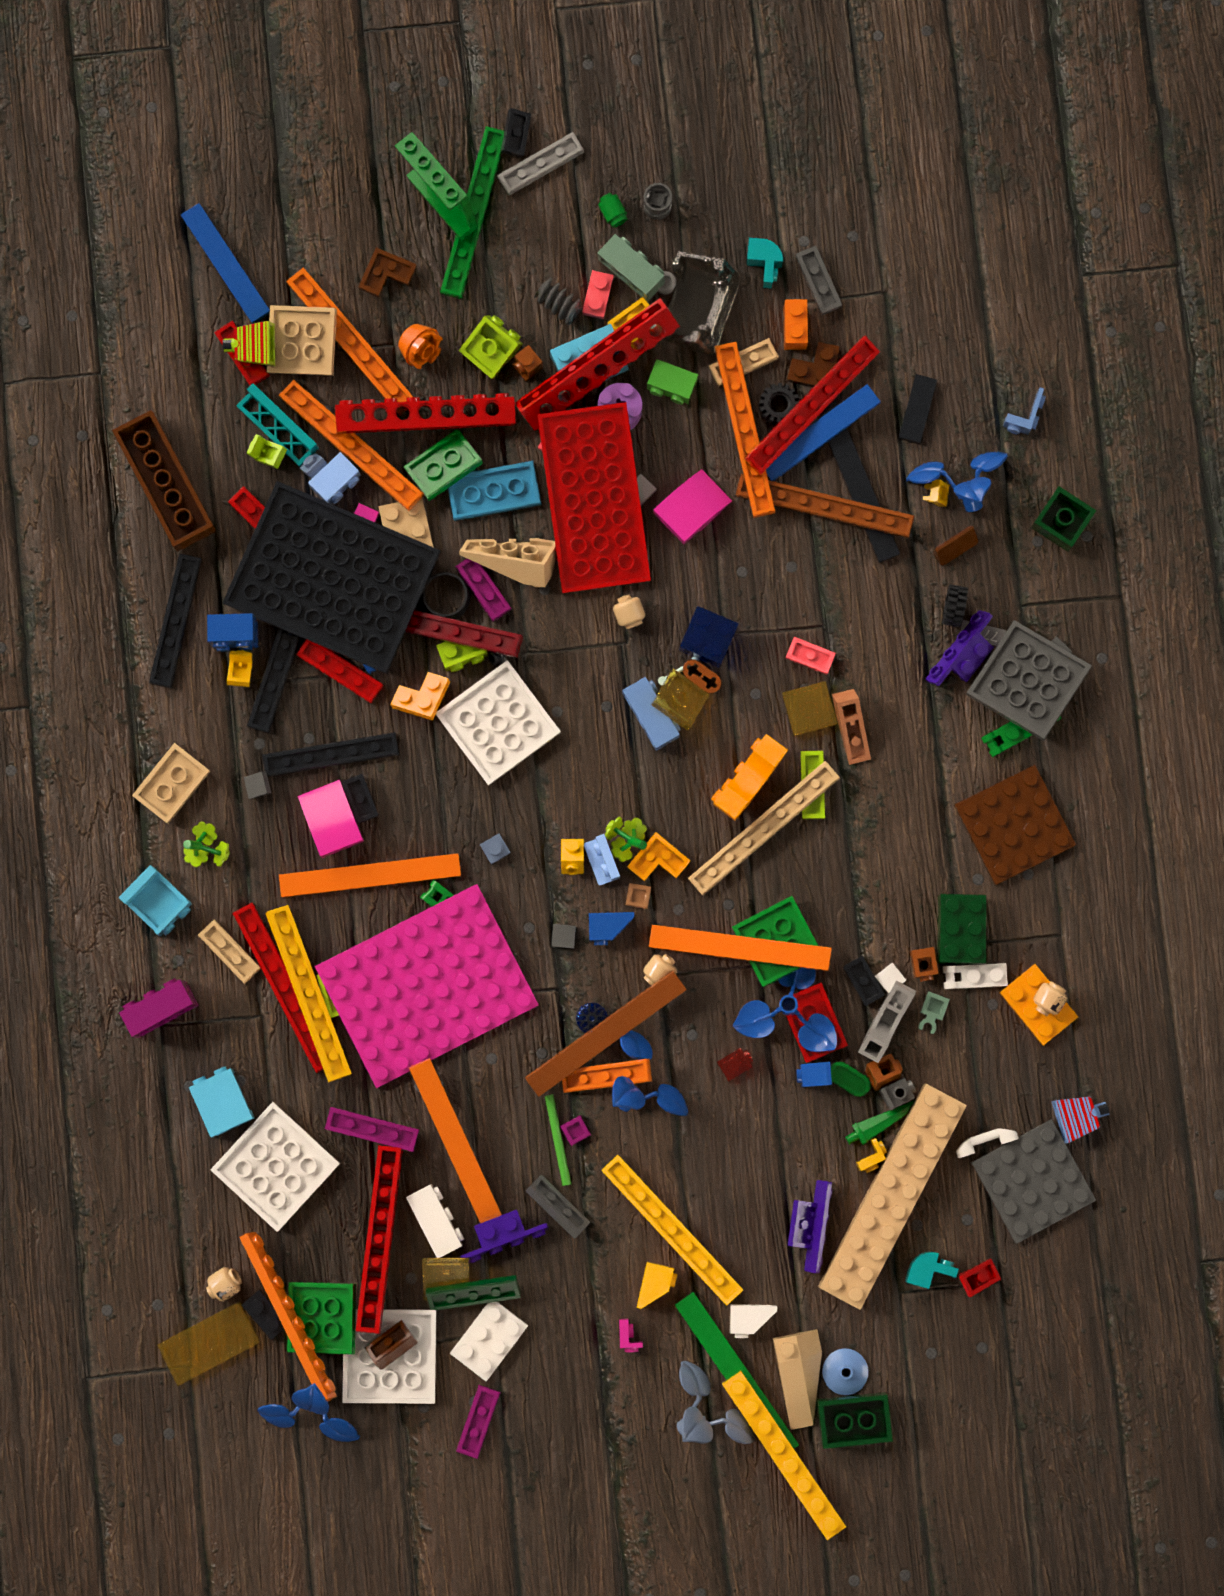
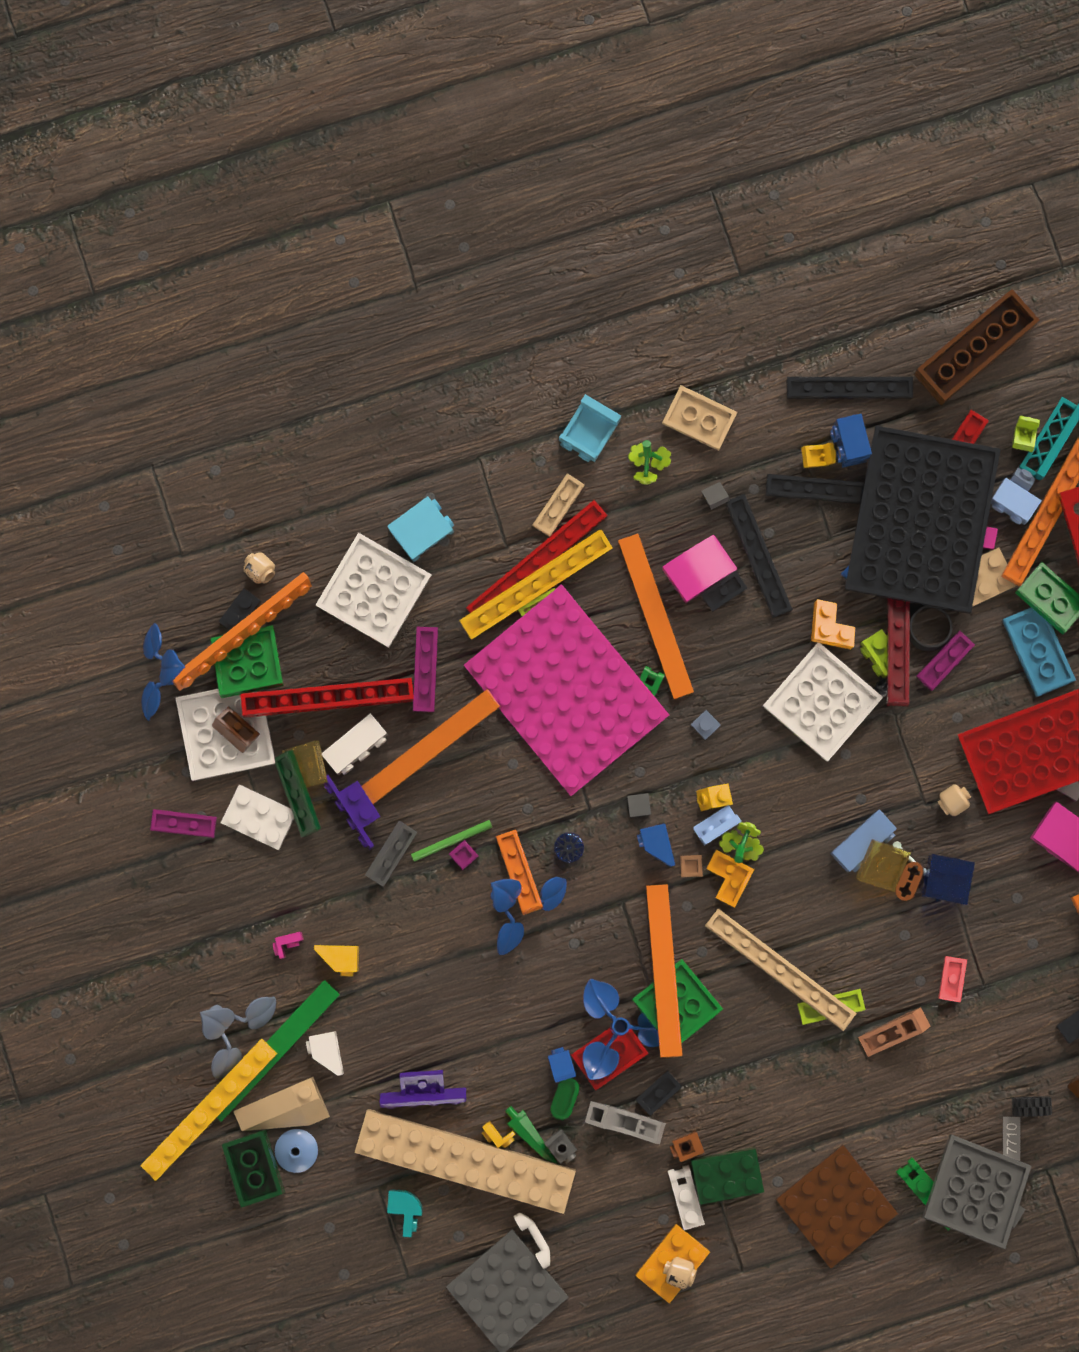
camera: 80 degrees right, 0 degrees up
magenta brick [119,978,199,1038] -> none
clear yellow tile [157,1301,260,1386] -> none
red tile [296,640,384,704] -> none
tan wedge [459,538,557,588] -> none
dark orange tile [525,970,687,1097] -> none
yellow plate [601,1155,743,1306] -> none
tan head [643,954,677,985] -> none
light orange brick [711,734,788,821] -> none
clear red bracket [717,1047,754,1082] -> none
clear yellow tile [782,681,837,736] -> none
dark orange brick [865,1053,903,1092] -> none
white tile [875,963,906,994] -> none
sand green plate [918,991,950,1034] -> none
dark purple bracket [926,610,994,686] -> none
red slope [959,1258,1001,1297] -> none
torso [1051,1097,1109,1143] -> none

